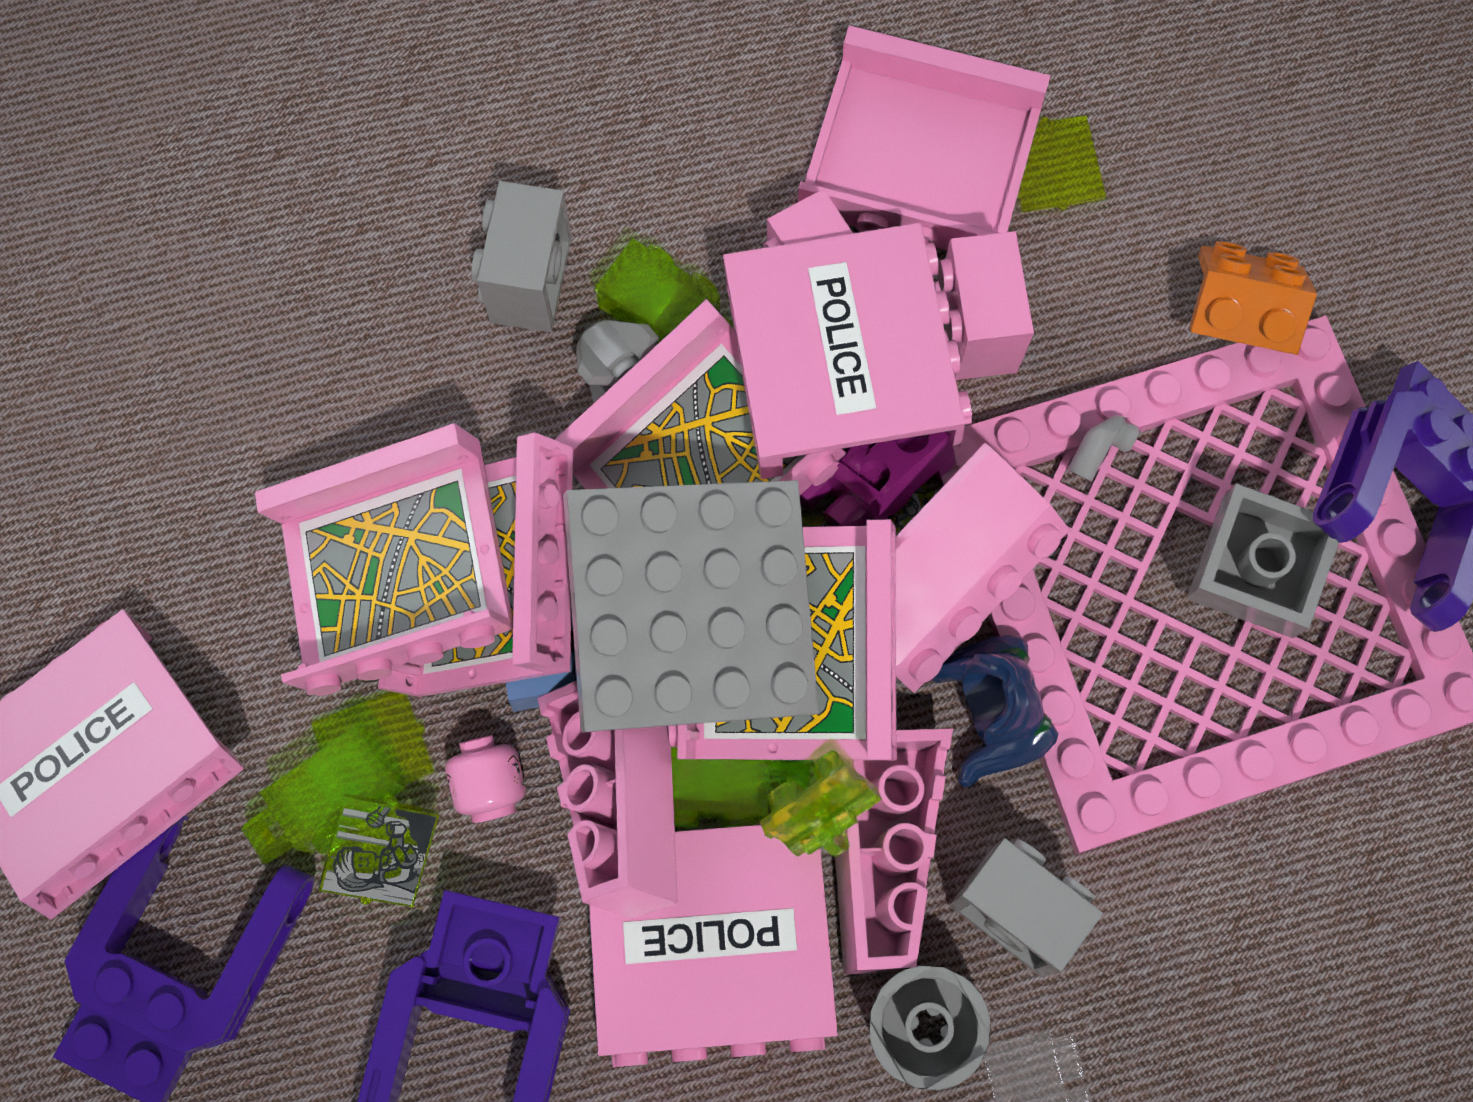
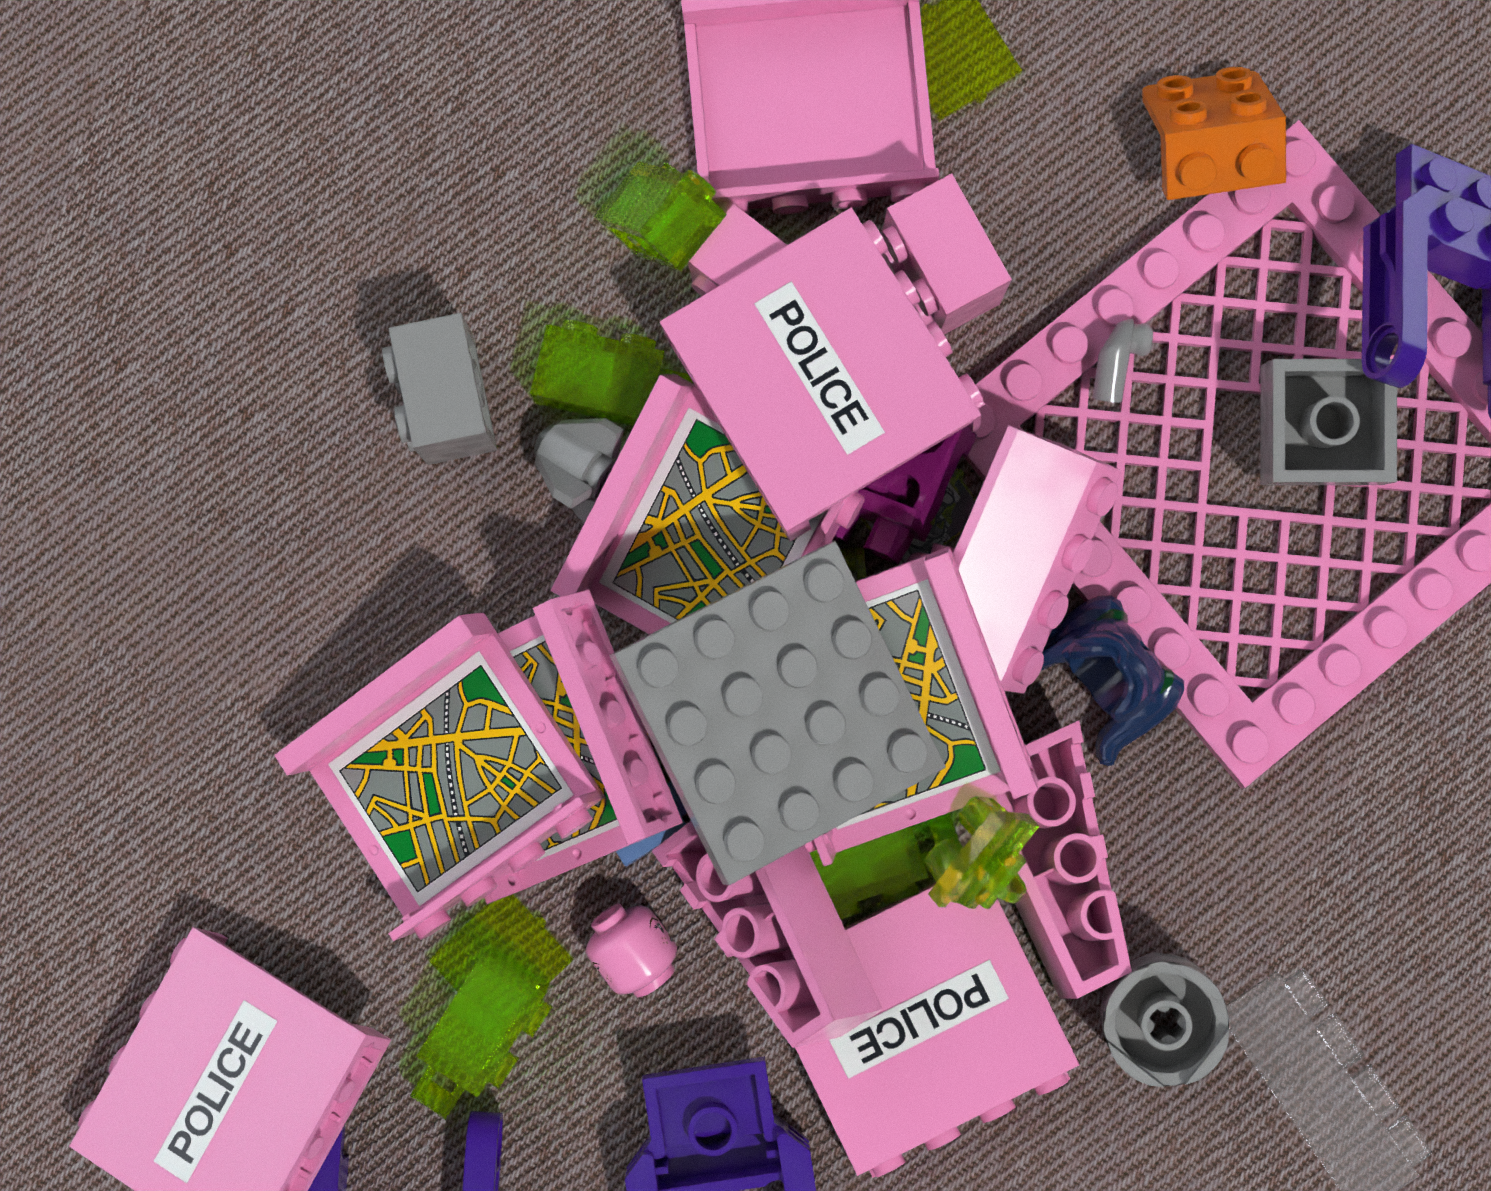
camera: 20 degrees left, 10 degrees up
piece [318,793,439,907] -> none
light grey brick [948,838,1103,977] -> none
none -> clear neon green brick [593,161,727,271]

